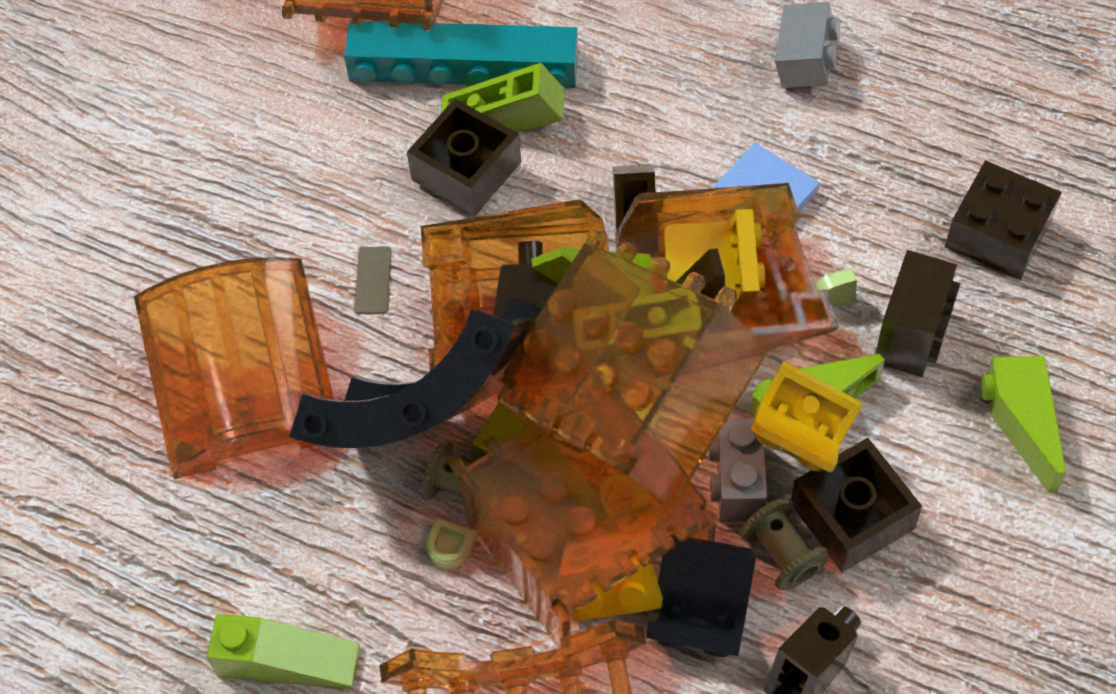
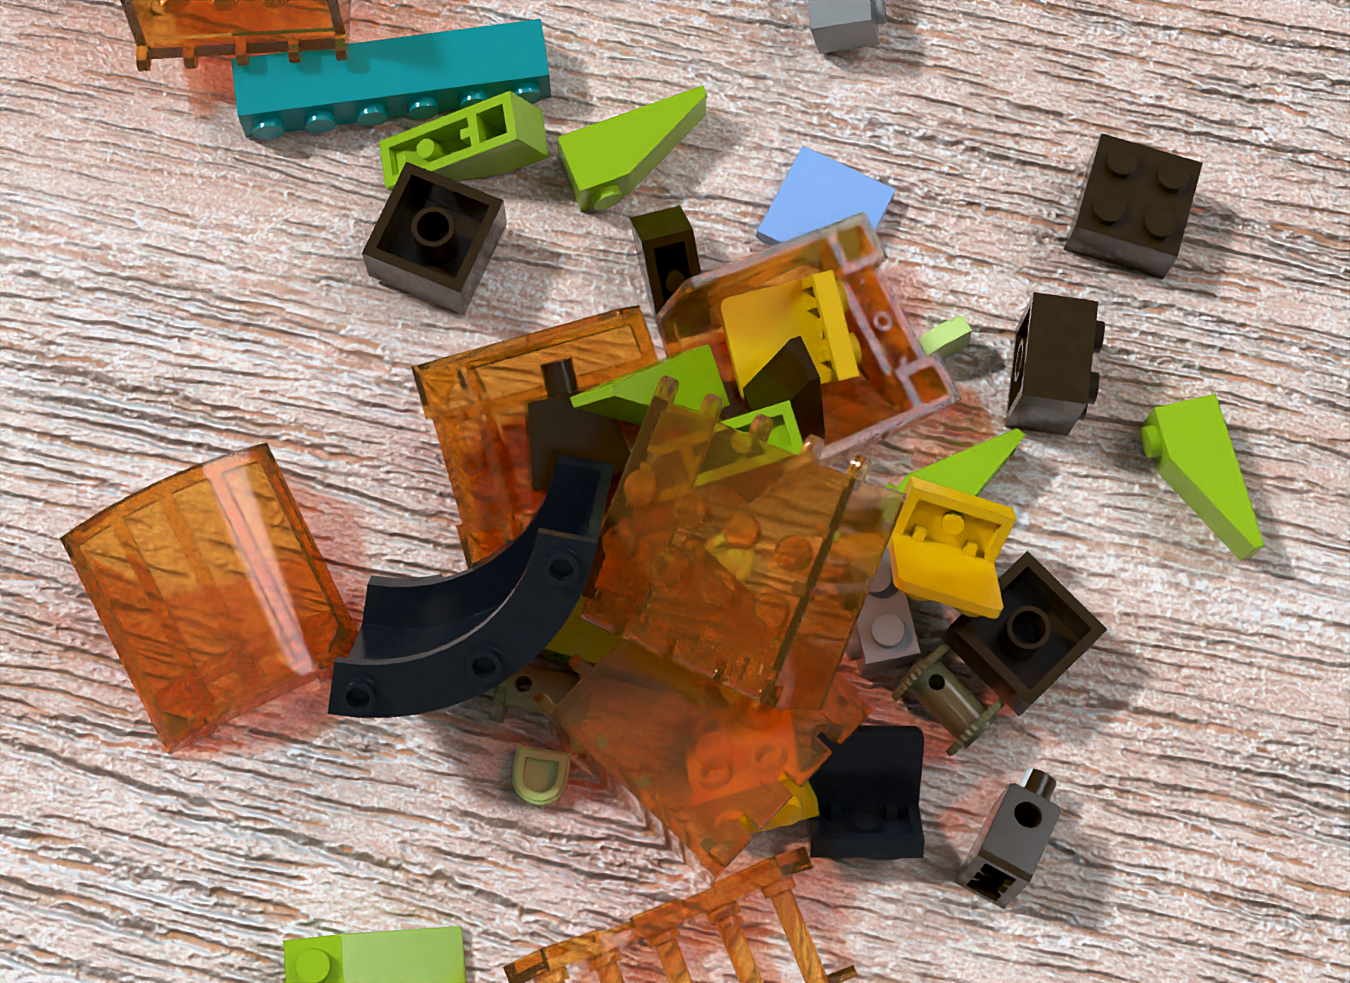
camera: 20 degrees left, 15 degrees up
dark tan sticker [354,246,391,313] -> none
none -> lime slope [557,85,707,211]

